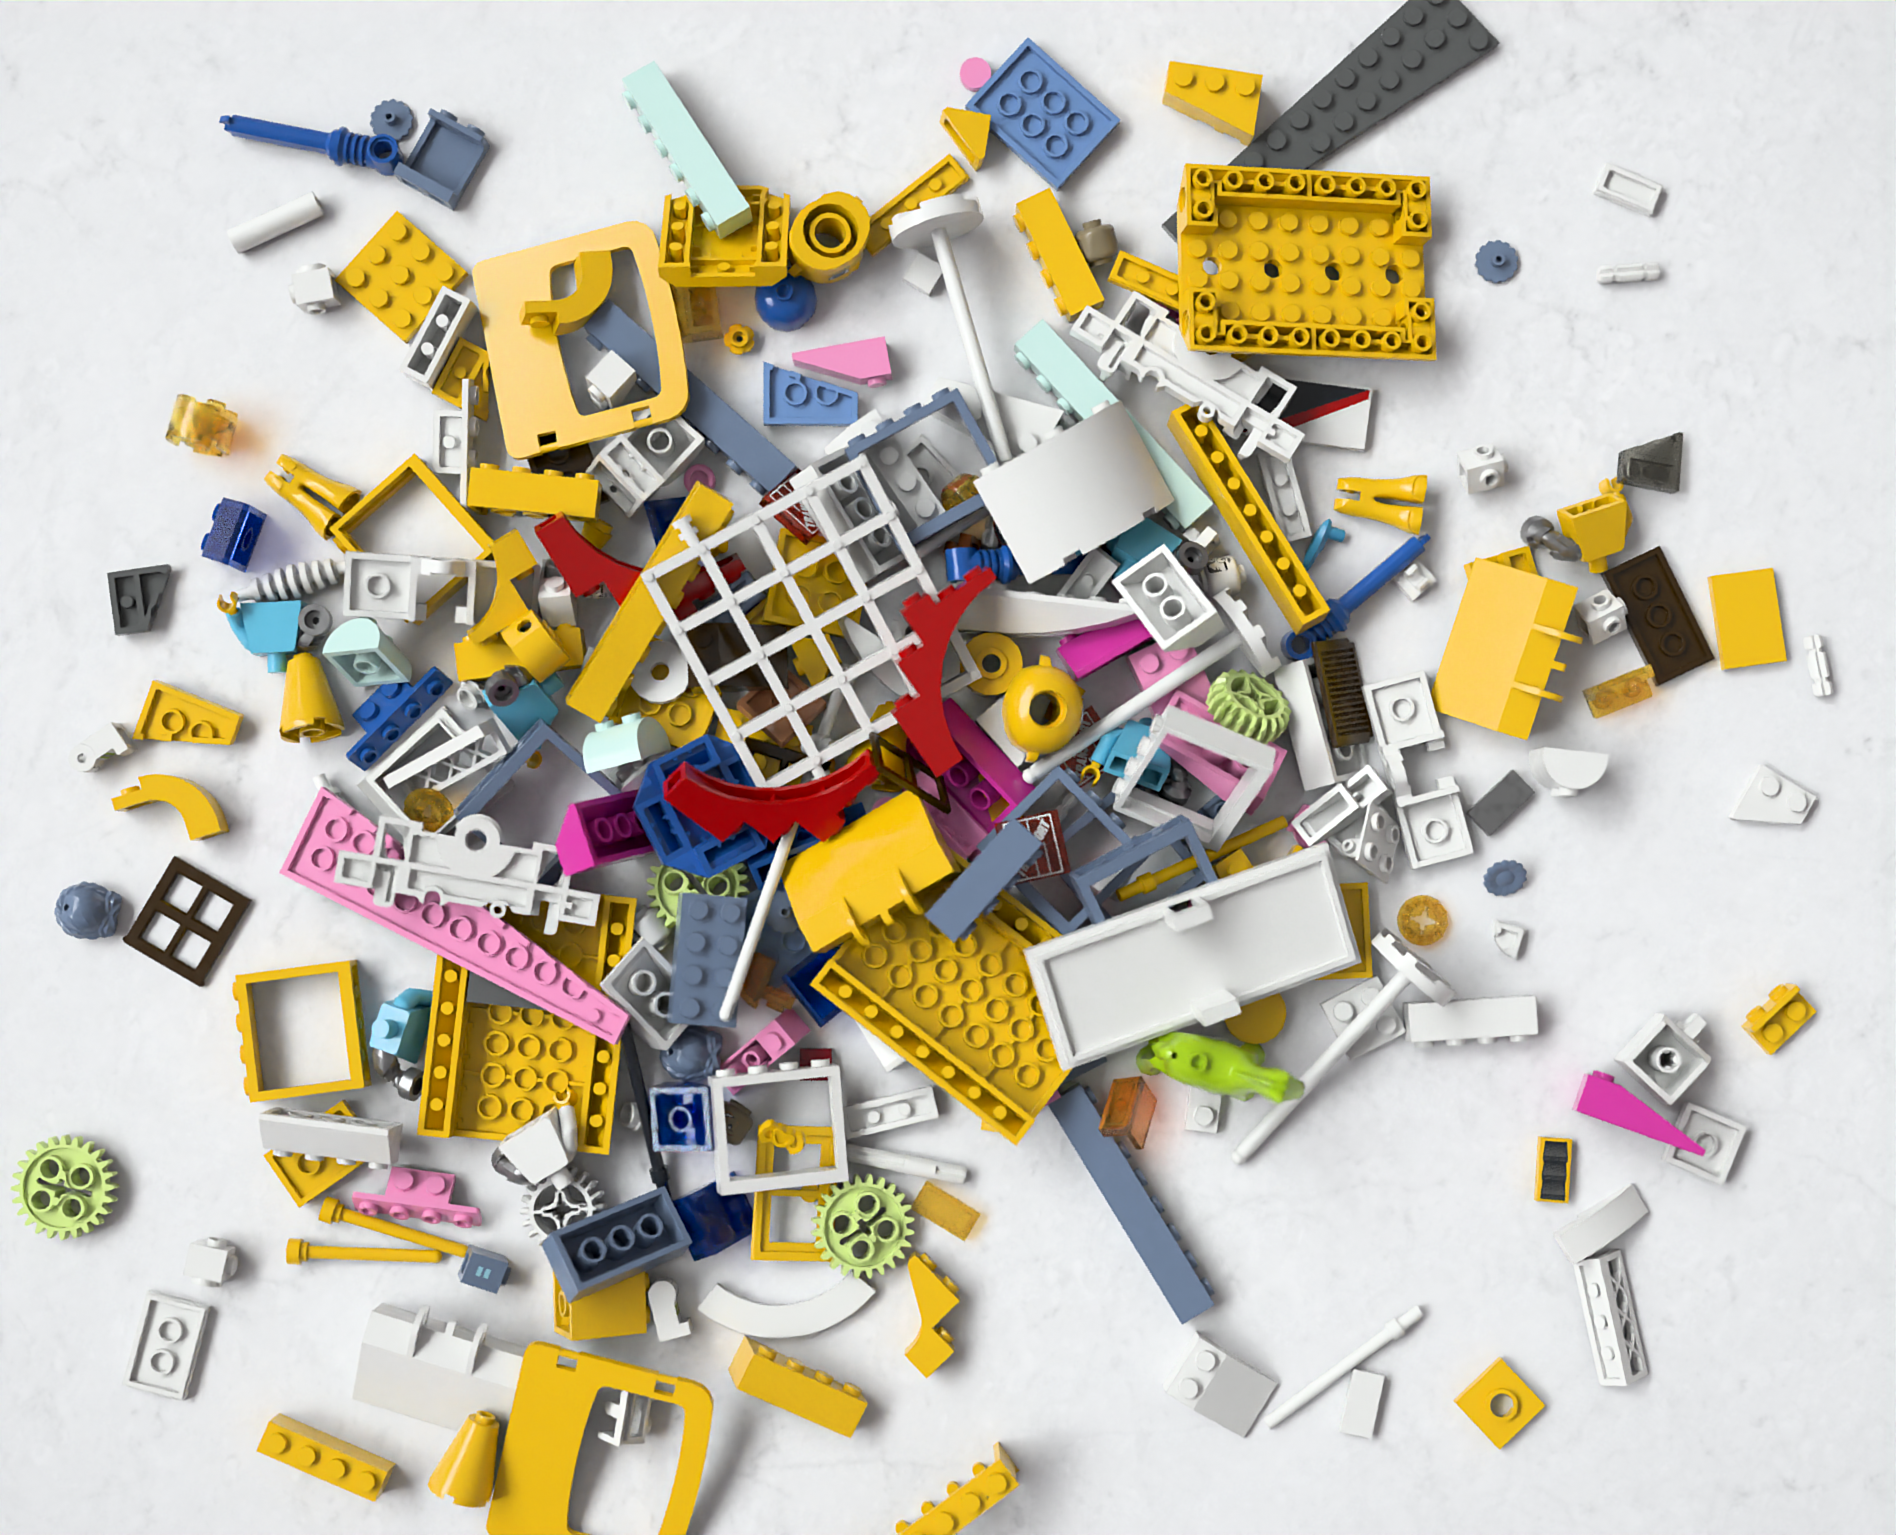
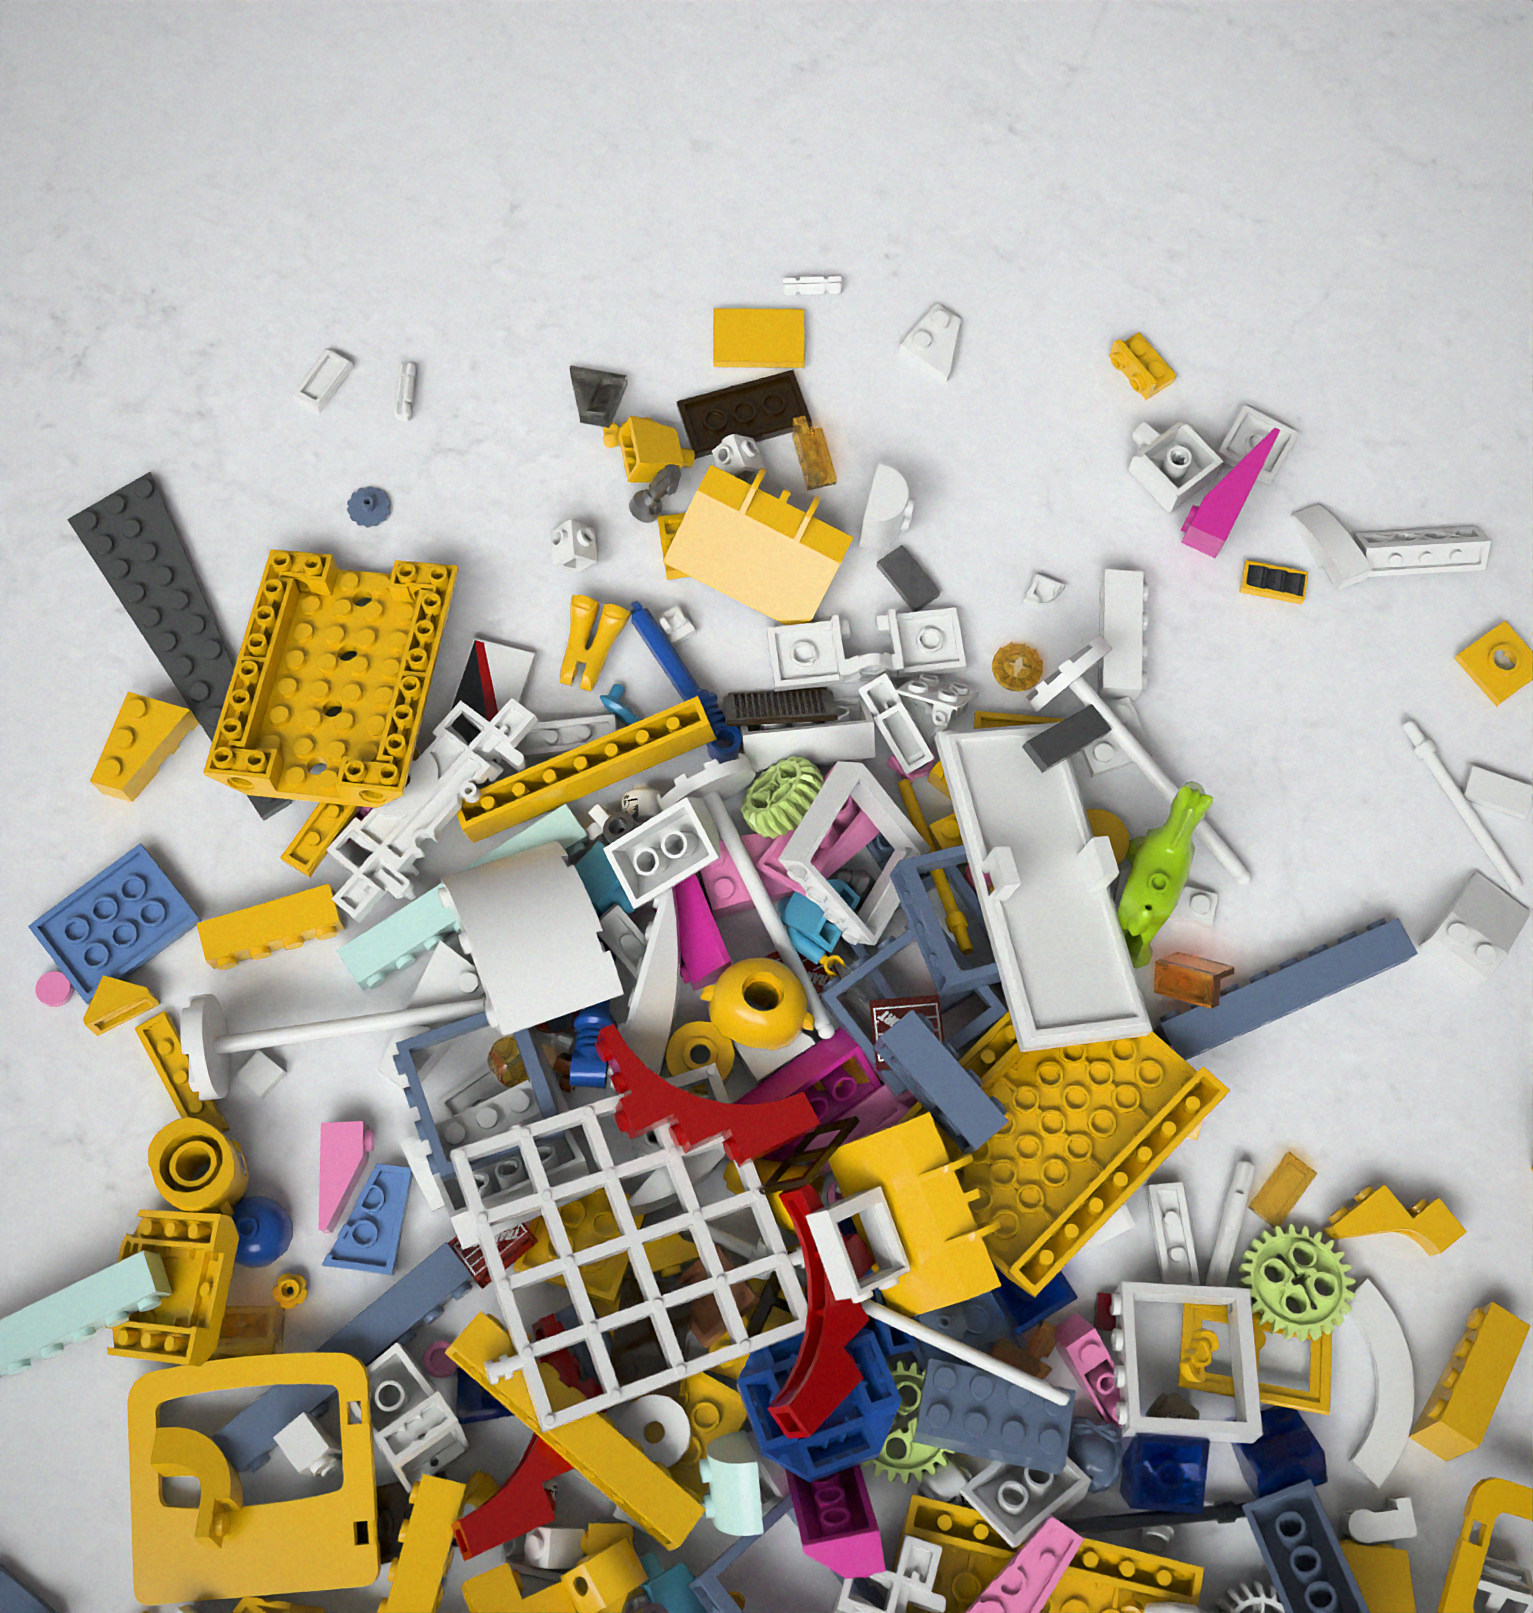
camera: 85 degrees left, 15 degrees down
dark tan head [1075,219,1119,267] -> none
sand blue piece [1483,860,1527,896] -> none
none -> white window [805,1186,911,1303]
none -> dark grey tile [1022,704,1112,773]

